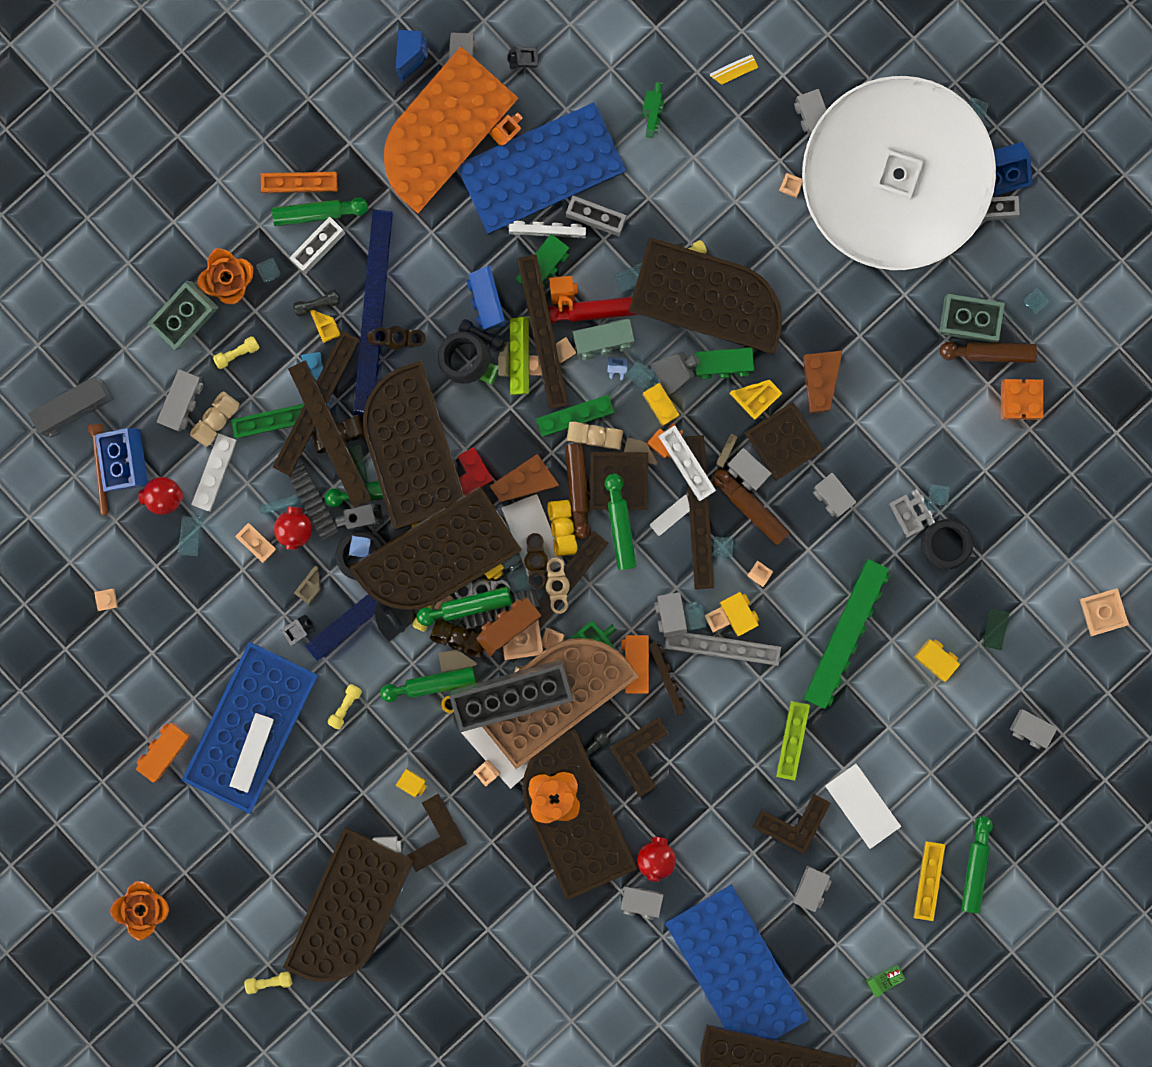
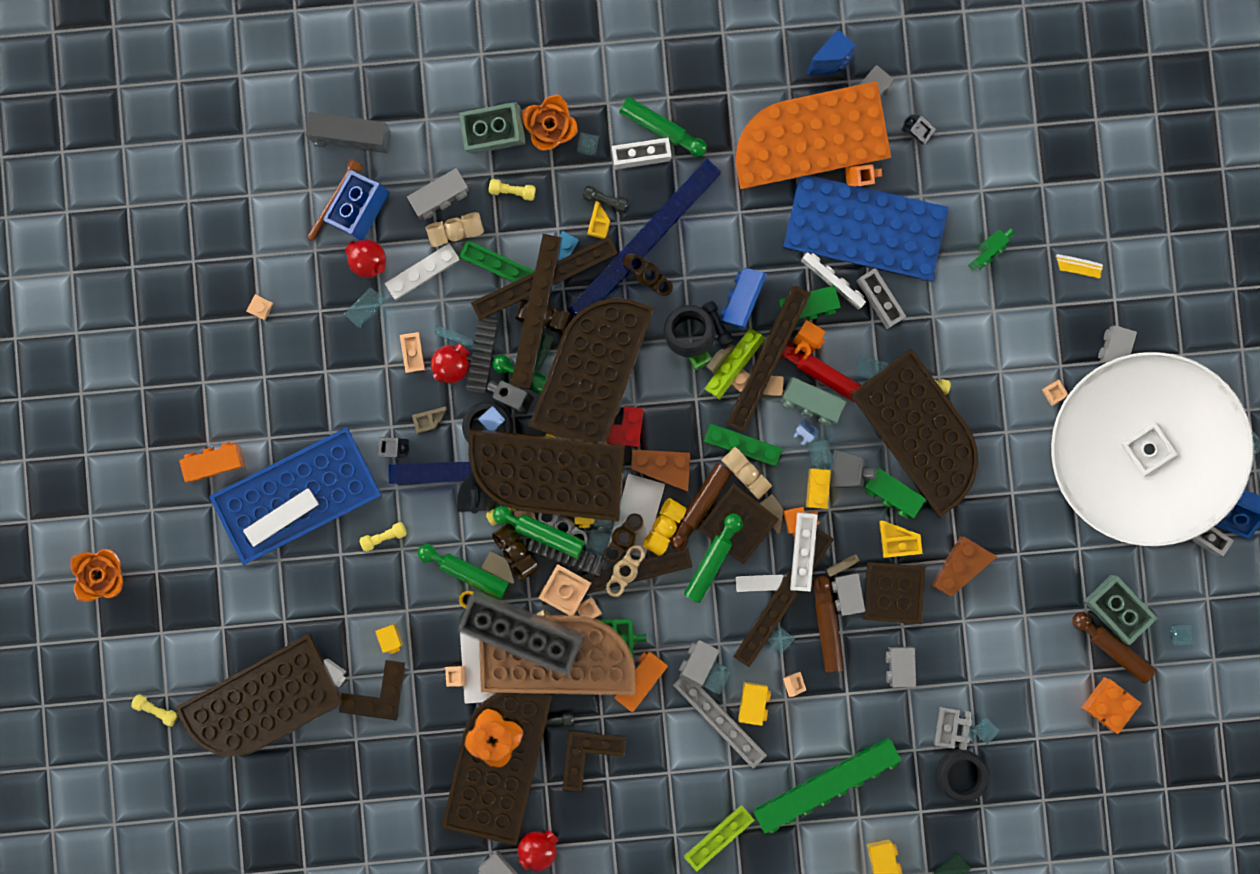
camera: 25 degrees right, 0 degrees up
orange tile [261,172,338,193] -> none
dark orange wedge [476,598,541,657] -> none
dark brown plate [649,641,686,716] -> none
light nougat plate [704,607,730,632] -> none

